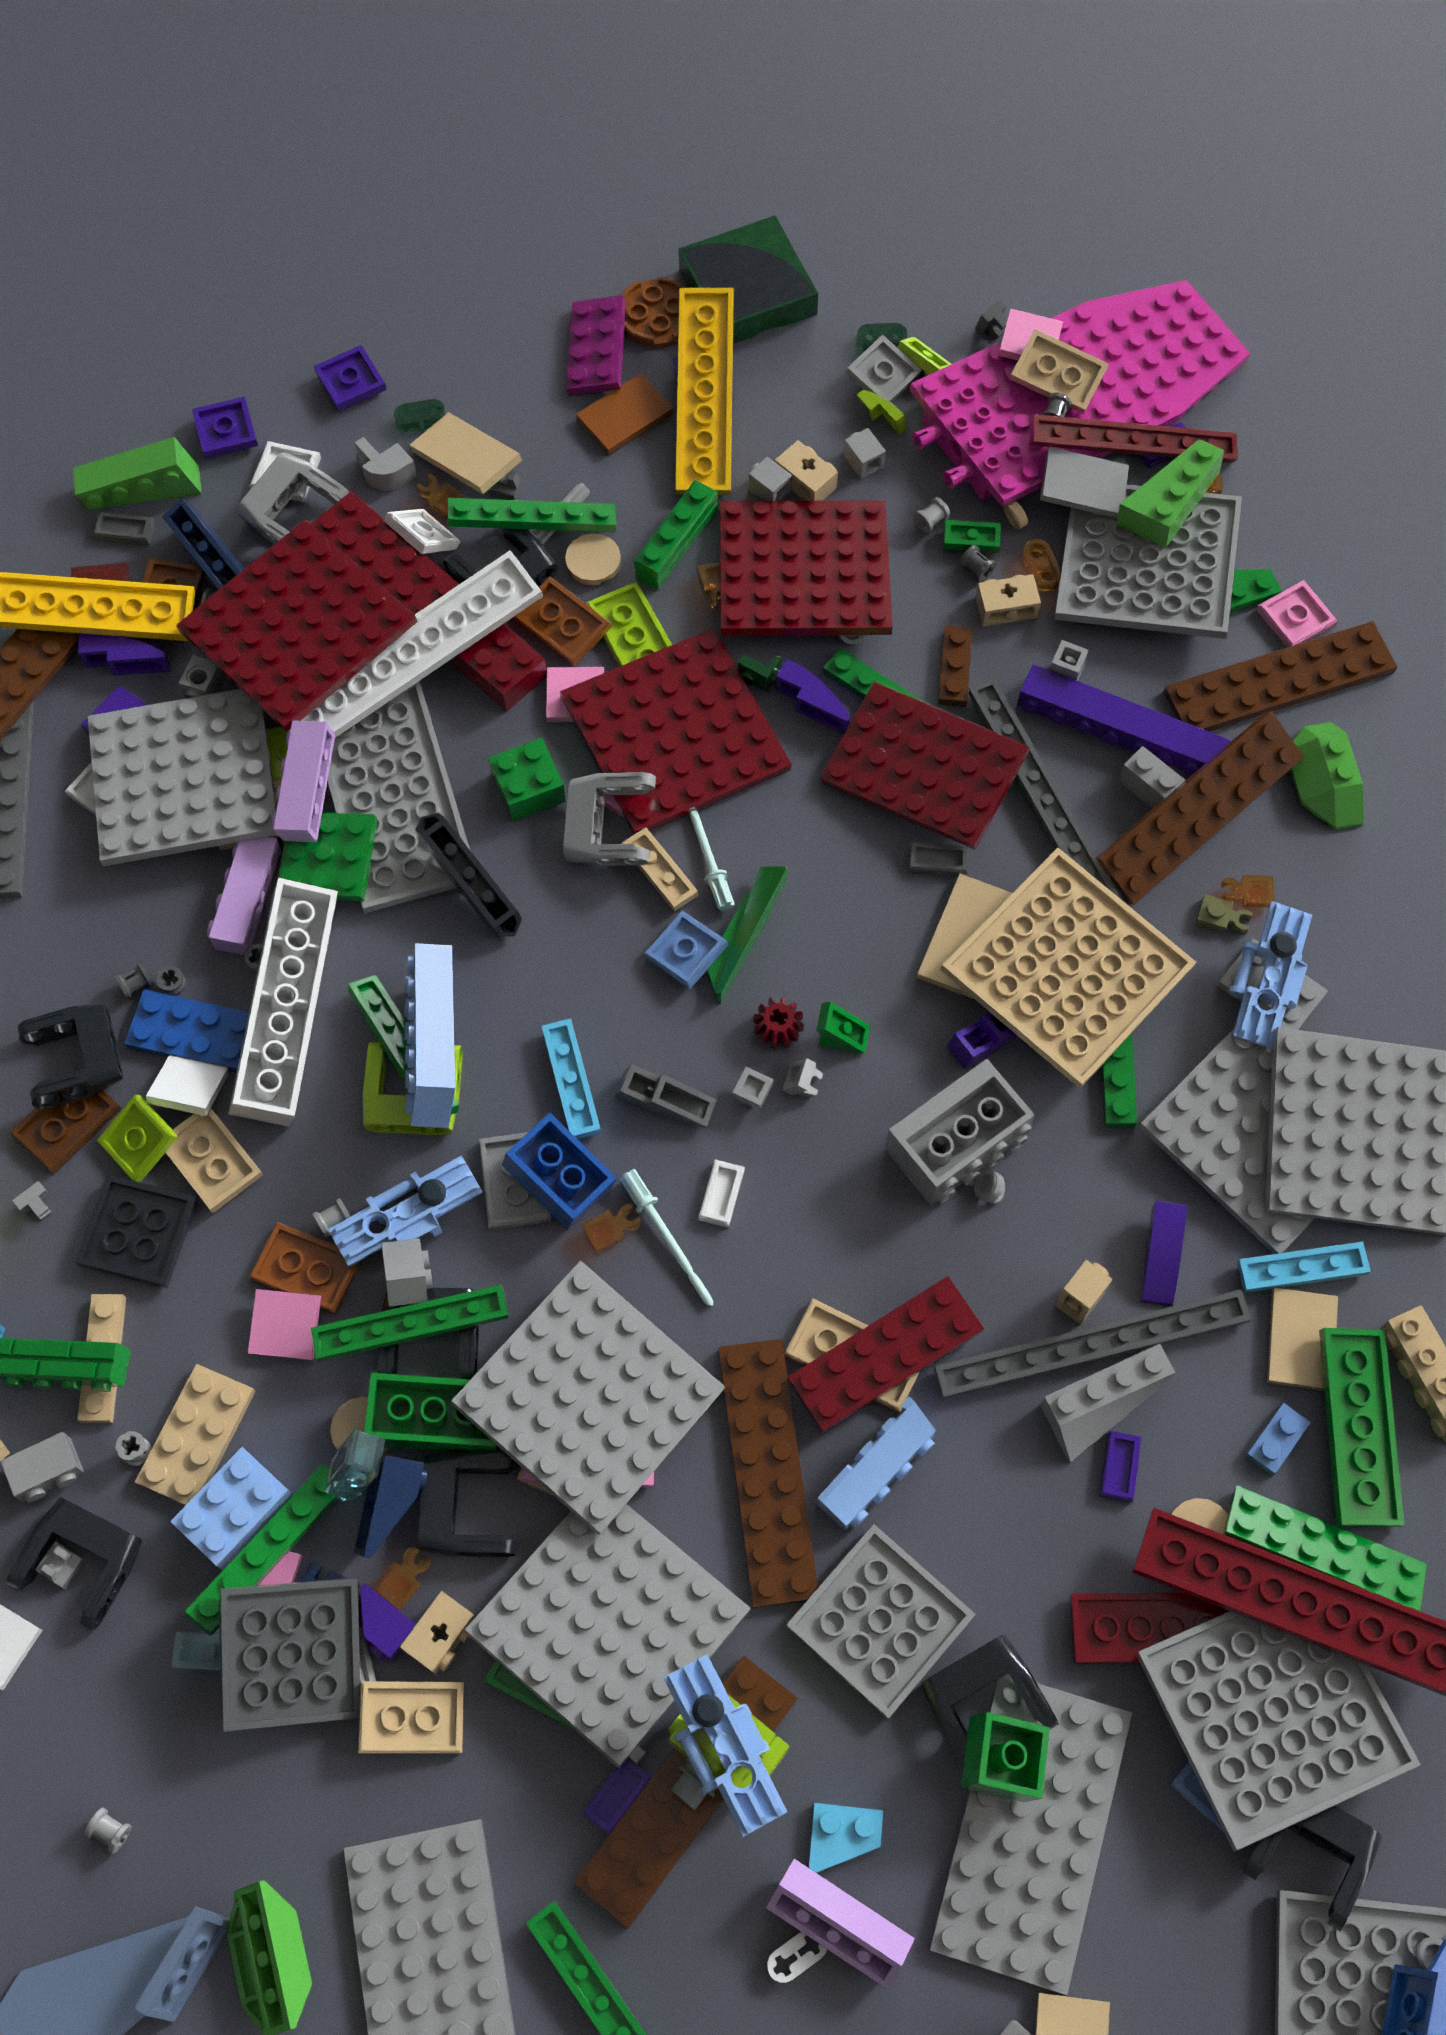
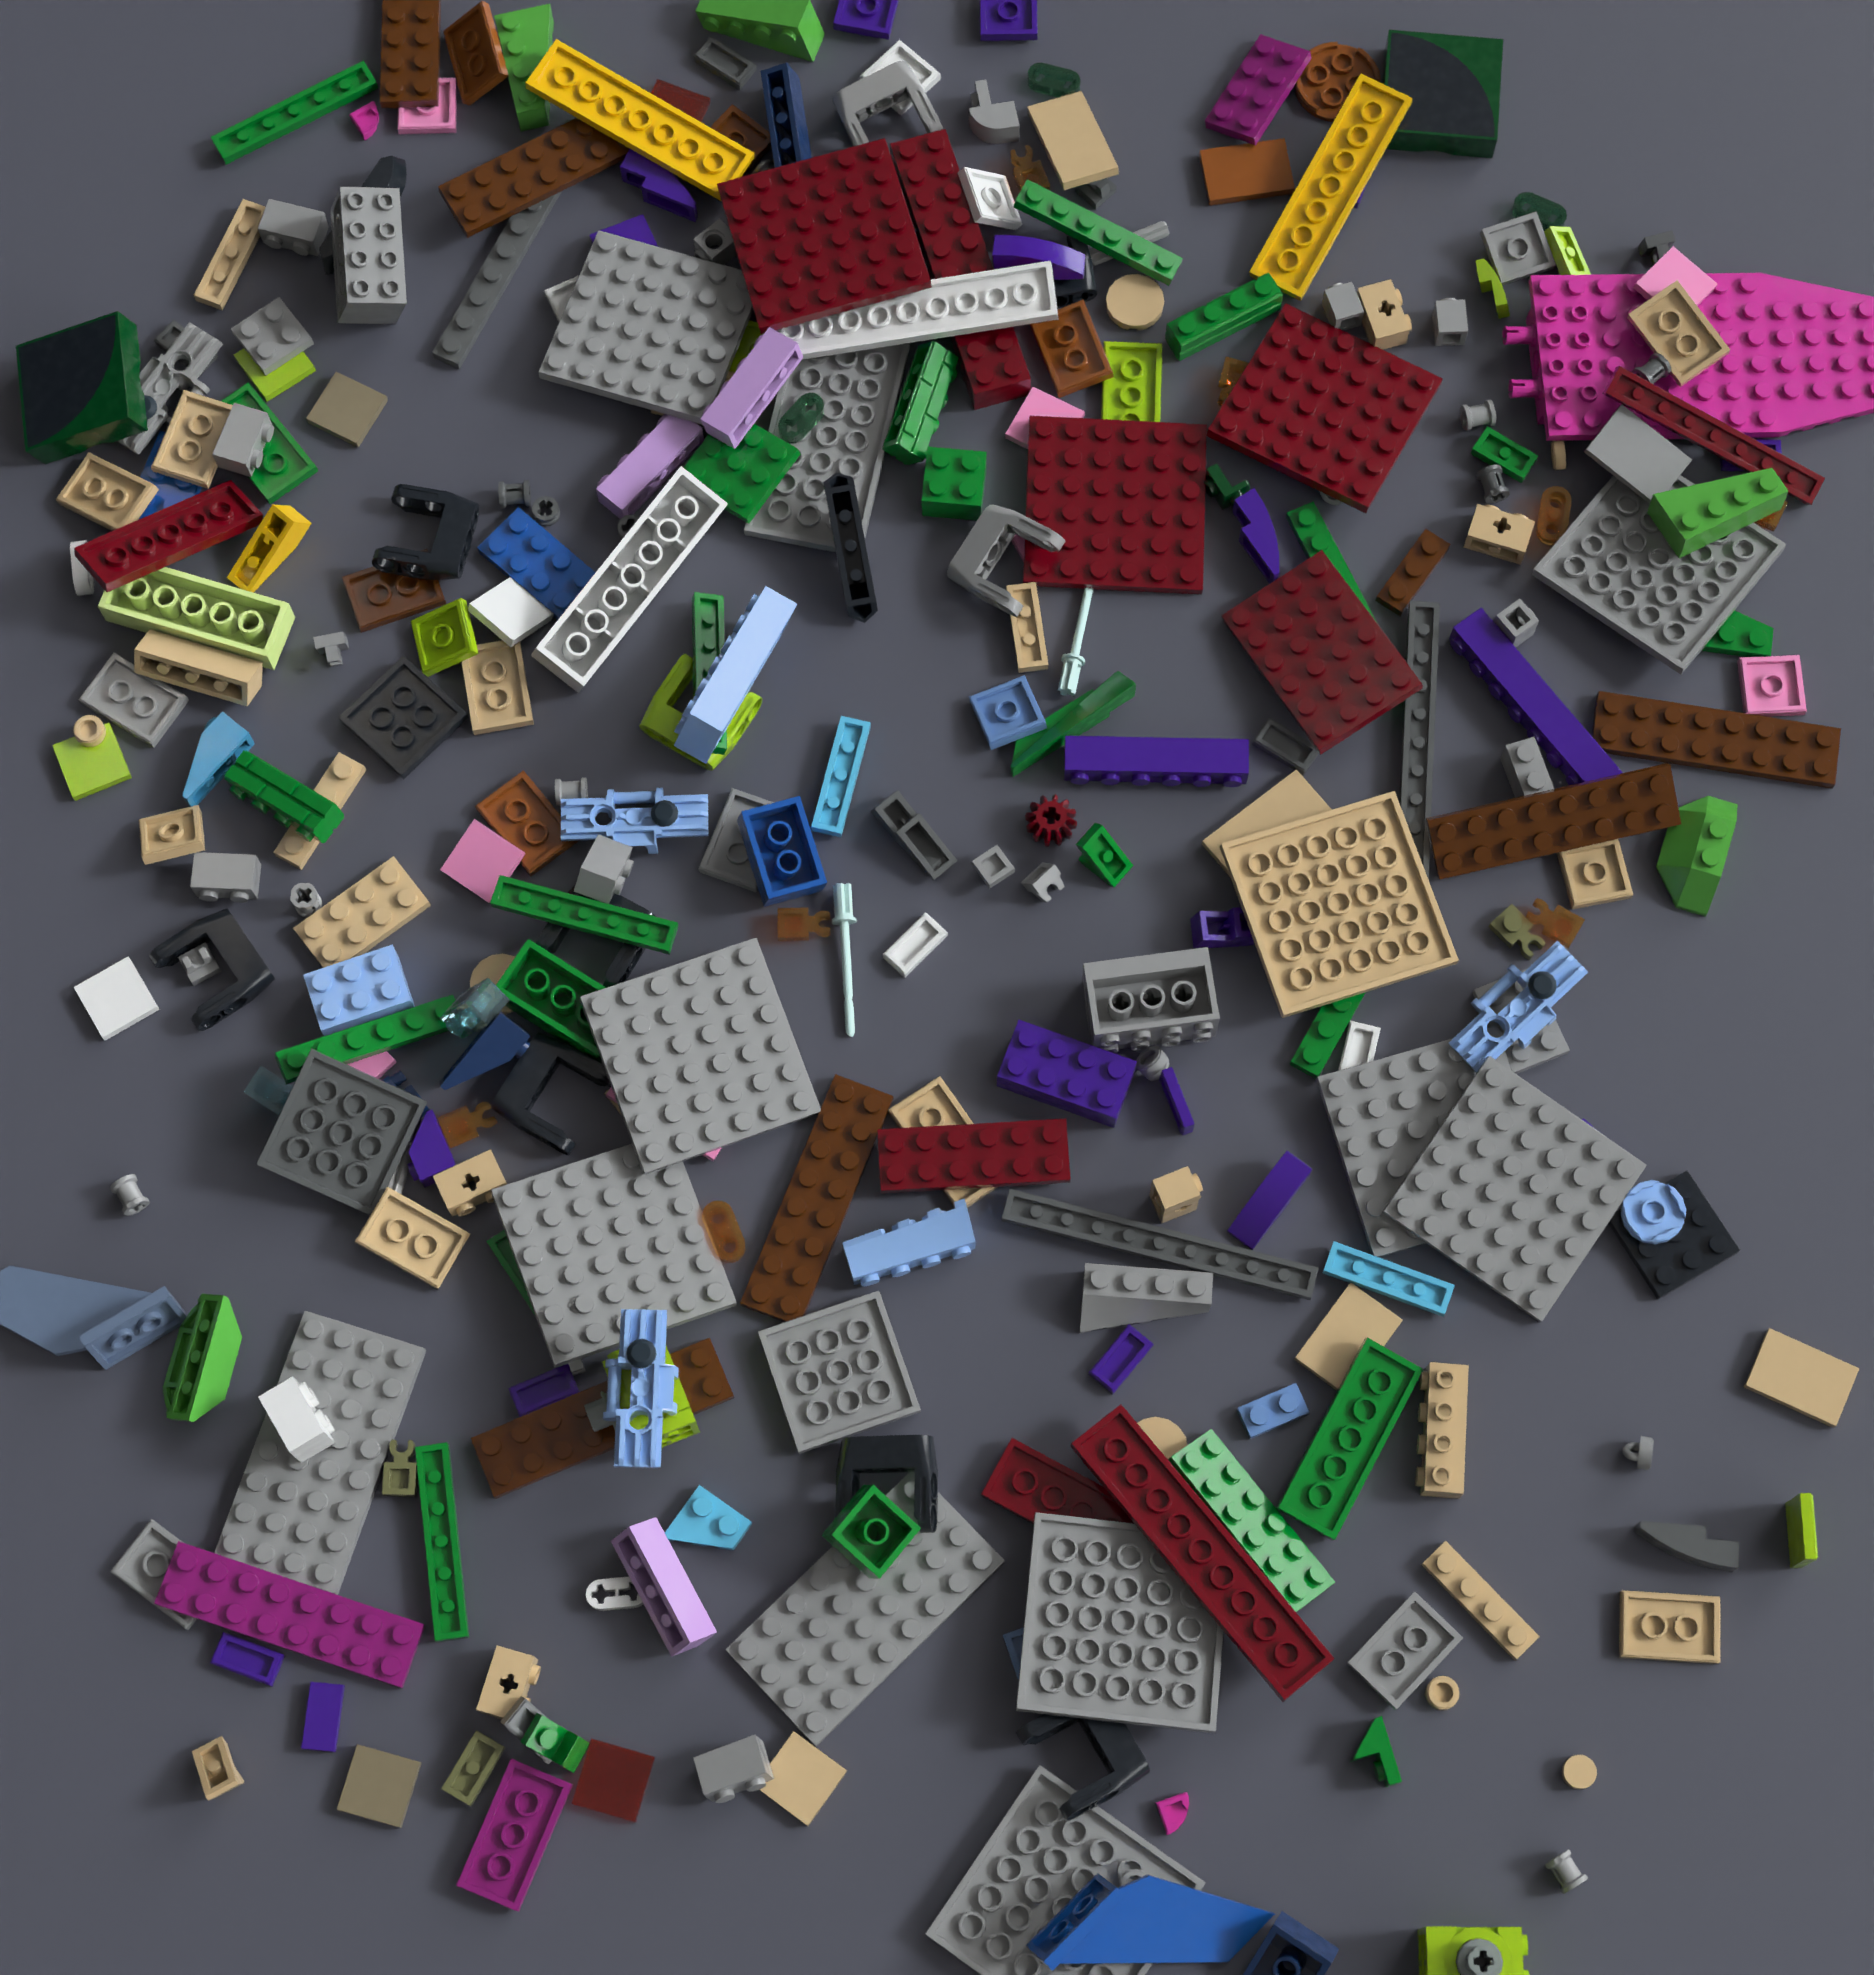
camera: 30 degrees right, 5 degrees up
none -> white brick [258,1376,335,1463]
none -> olive plate [382,1439,418,1497]
none -> clear orange plate [702,1201,746,1263]
none -> clear green beam [778,393,825,444]
none -> green brick [882,341,959,465]
none -> dark purple slope [992,235,1086,280]
none -> dark purple brick [997,1020,1137,1128]
none -> dark purple brick [1064,736,1249,787]
none -> dark pink tile [1155,1792,1189,1835]
none -> dark purple tile [1159,1067,1195,1136]
none -> white tile [1338,1021,1381,1071]
none -> tan tile [1557,839,1633,909]

